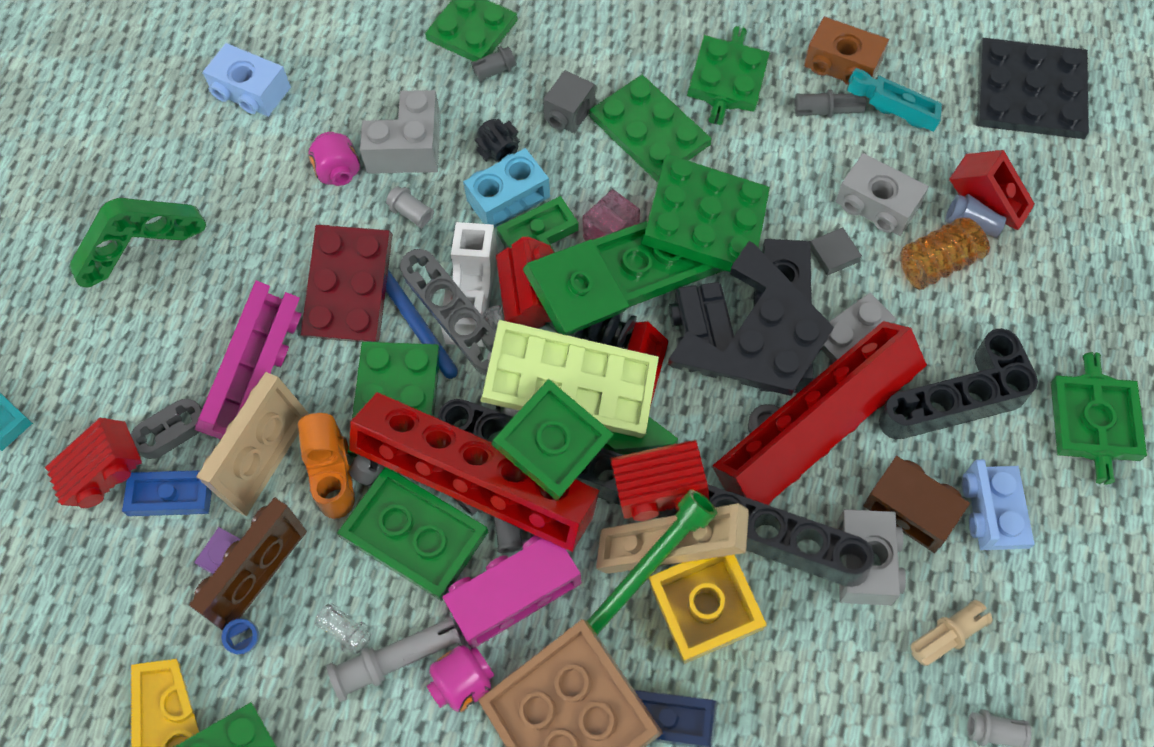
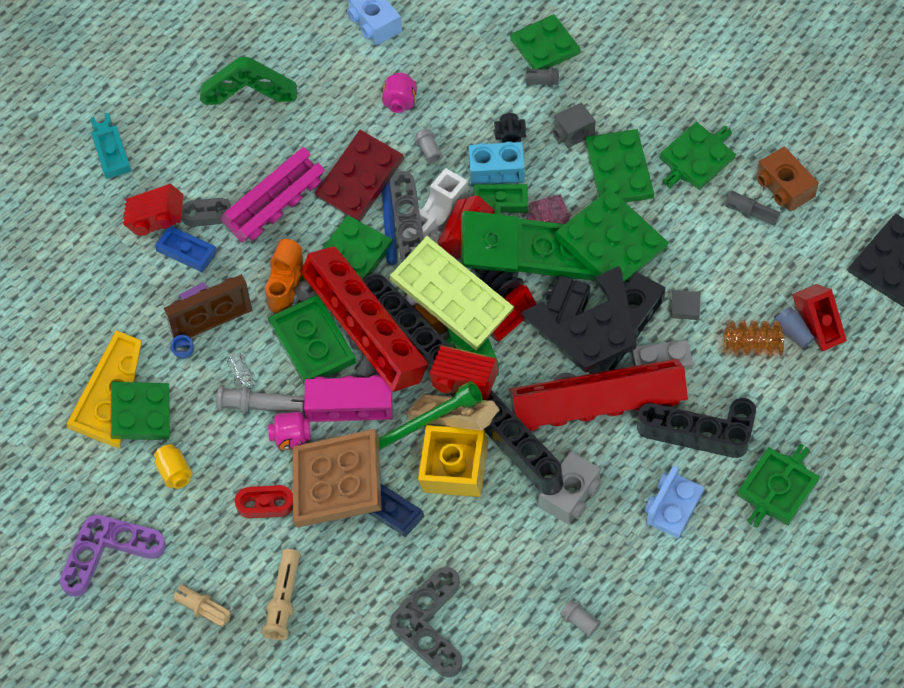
camera: 30 degrees right, 5 degrees down
tan plate [196,372,309,516] -> none
light grey brick [360,90,441,174] -> none
green plate [491,379,614,501] -> none
light grey brick [836,153,929,236] -> none
teal plate [847,68,942,132] -> none
reddish brown brick [863,455,970,554] -> none
tan axle [910,600,993,666] -> none

